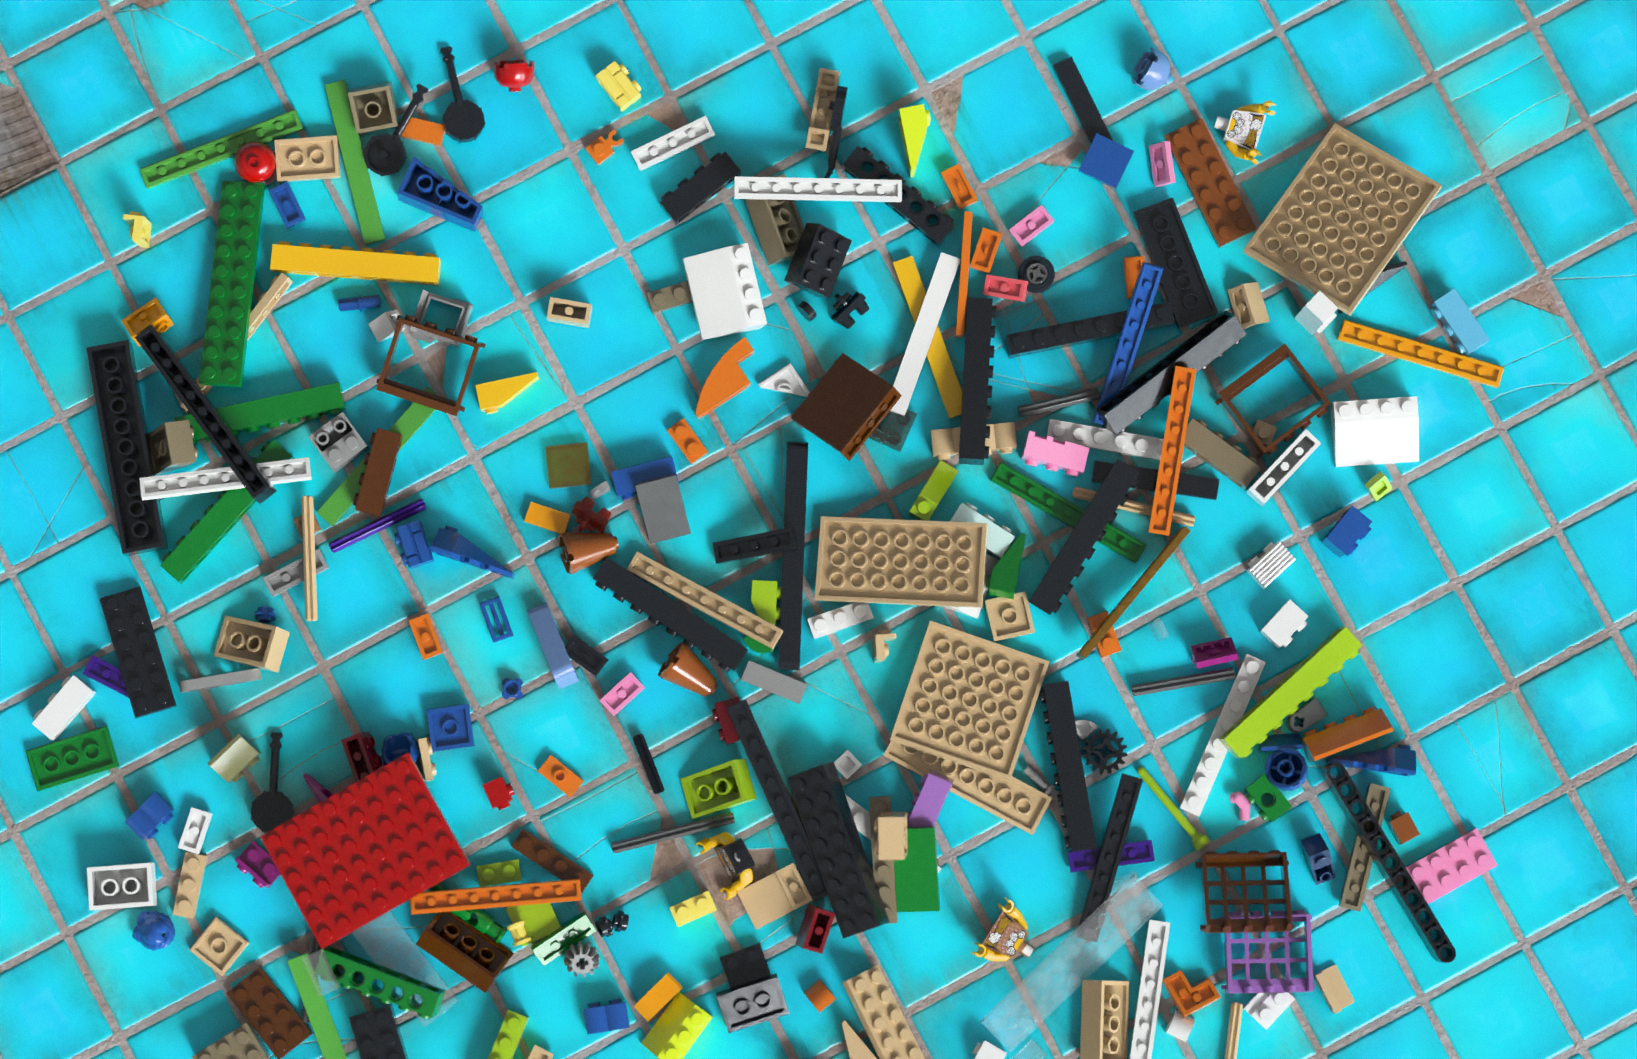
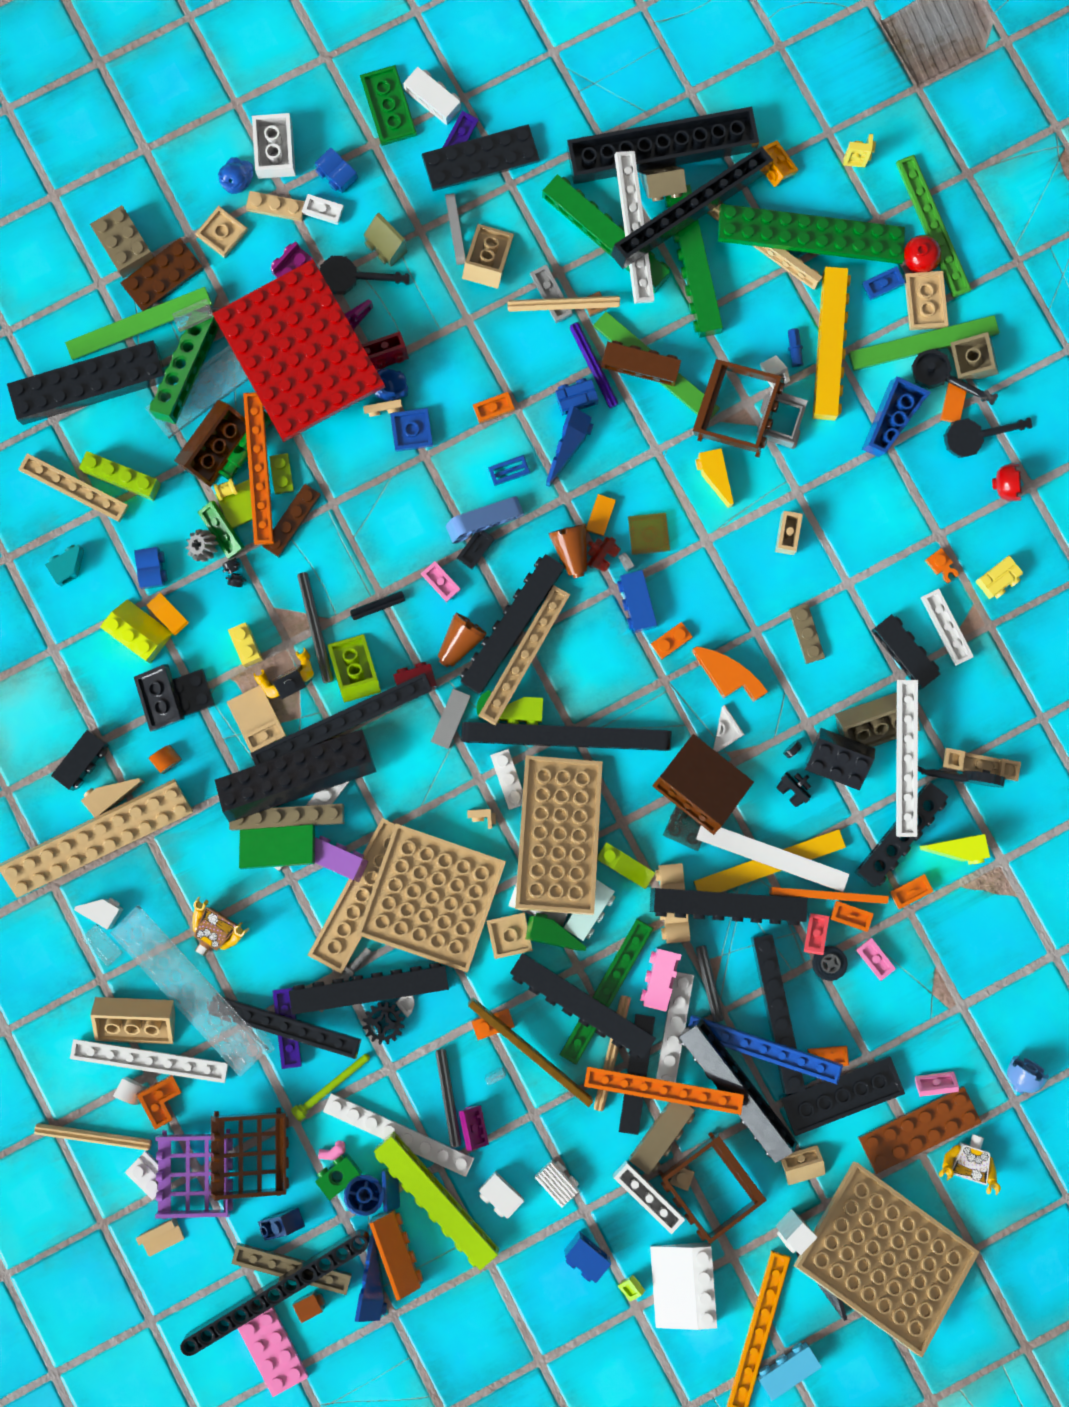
camera: 95 degrees right, 0 degrees up
blue plate [254,606,276,623] -> none
light grey slope [308,412,370,473] -> none
red brick [483,776,515,811] -> none
blue plate [502,678,523,699] -> none
orange plate [538,755,584,798] -> none
tile [635,473,691,544] -> none
white slope [682,243,767,340] -> none
black plate [713,527,798,564] -> none
dark red brick [795,903,835,954] -> none
white plate [834,750,862,779] -> none
tan brick [874,812,908,860] -> none
black tile [1053,56,1113,144] -> none
blue tile [1079,133,1134,189] -> none
dark grey piece [1286,697,1328,733] -> none

